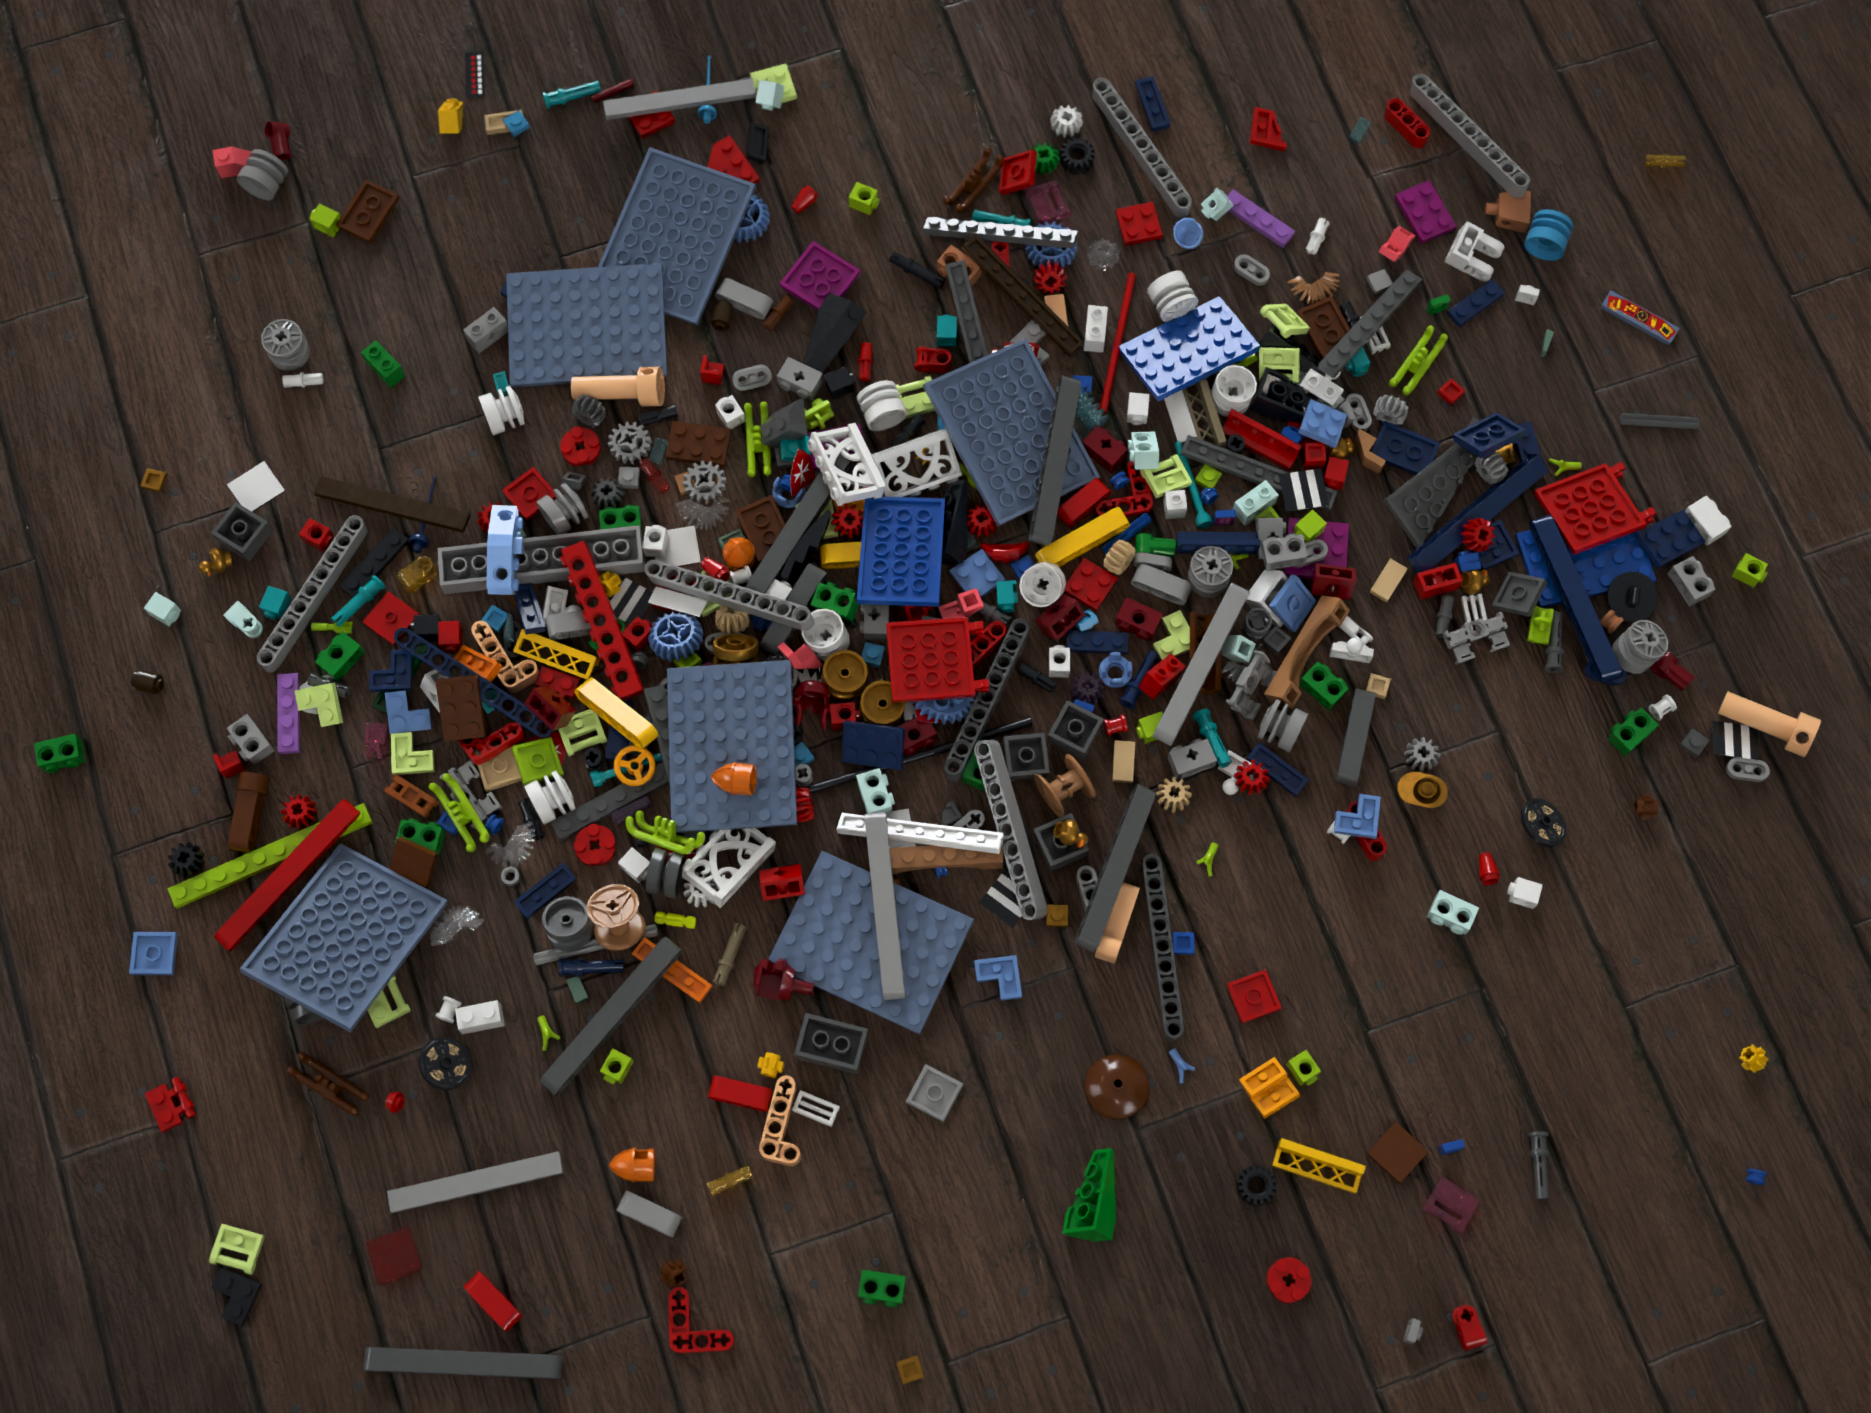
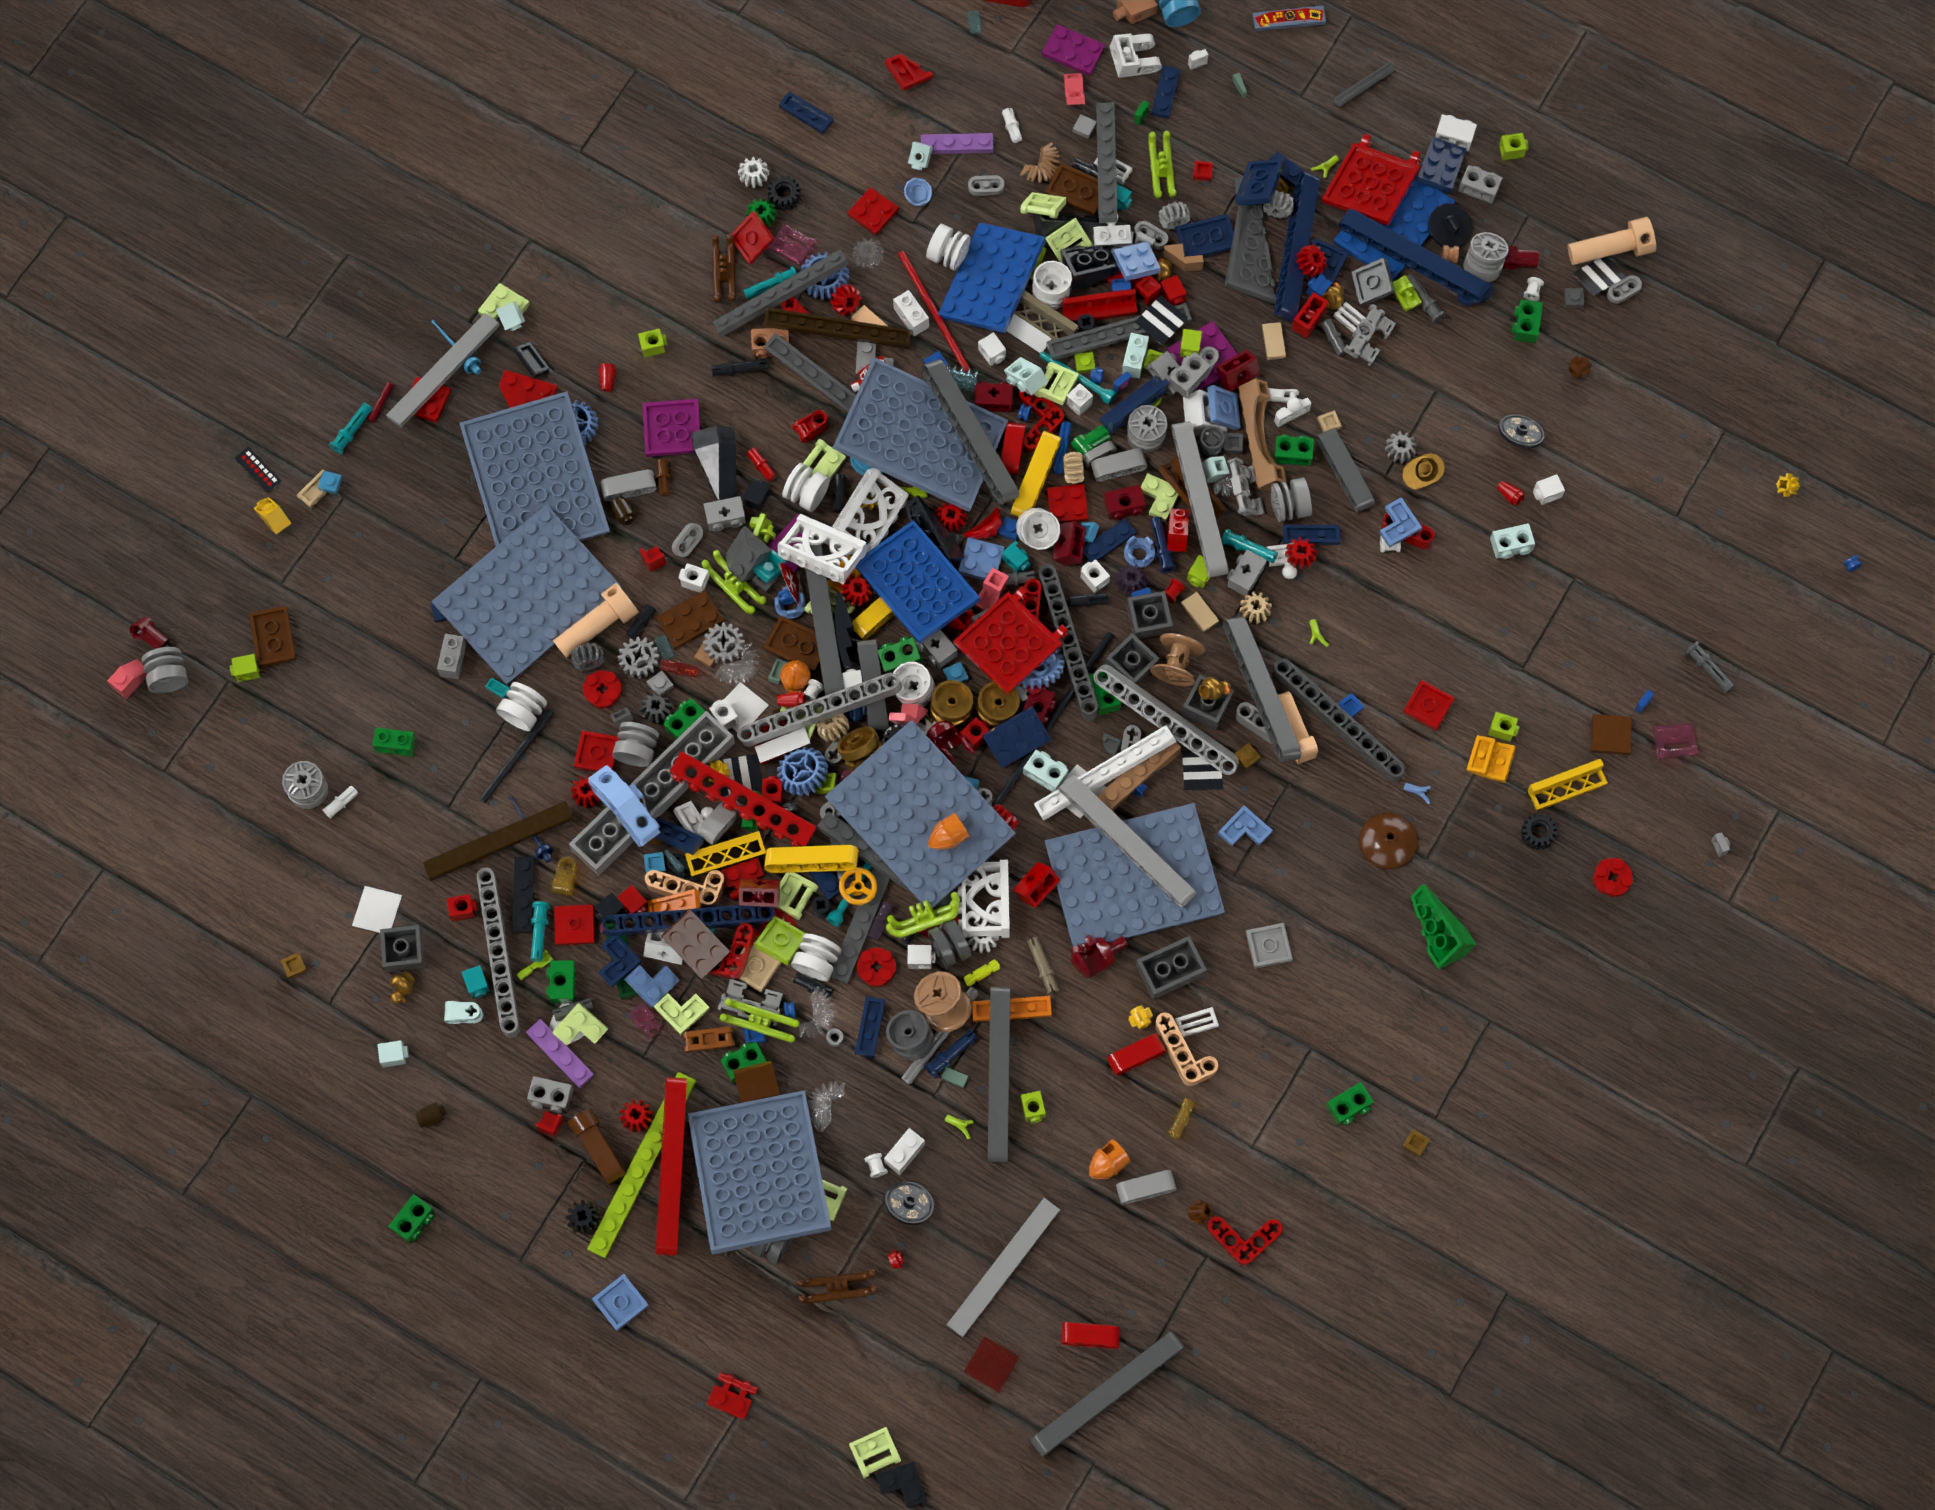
camera: 40 degrees left, 0 degrees up
teal brick [937,315,957,346] -> none
light grey beam [1092,78,1192,218] -> none
red piece [1452,1305,1487,1351] -> none
none -> black bar [479,709,554,803]

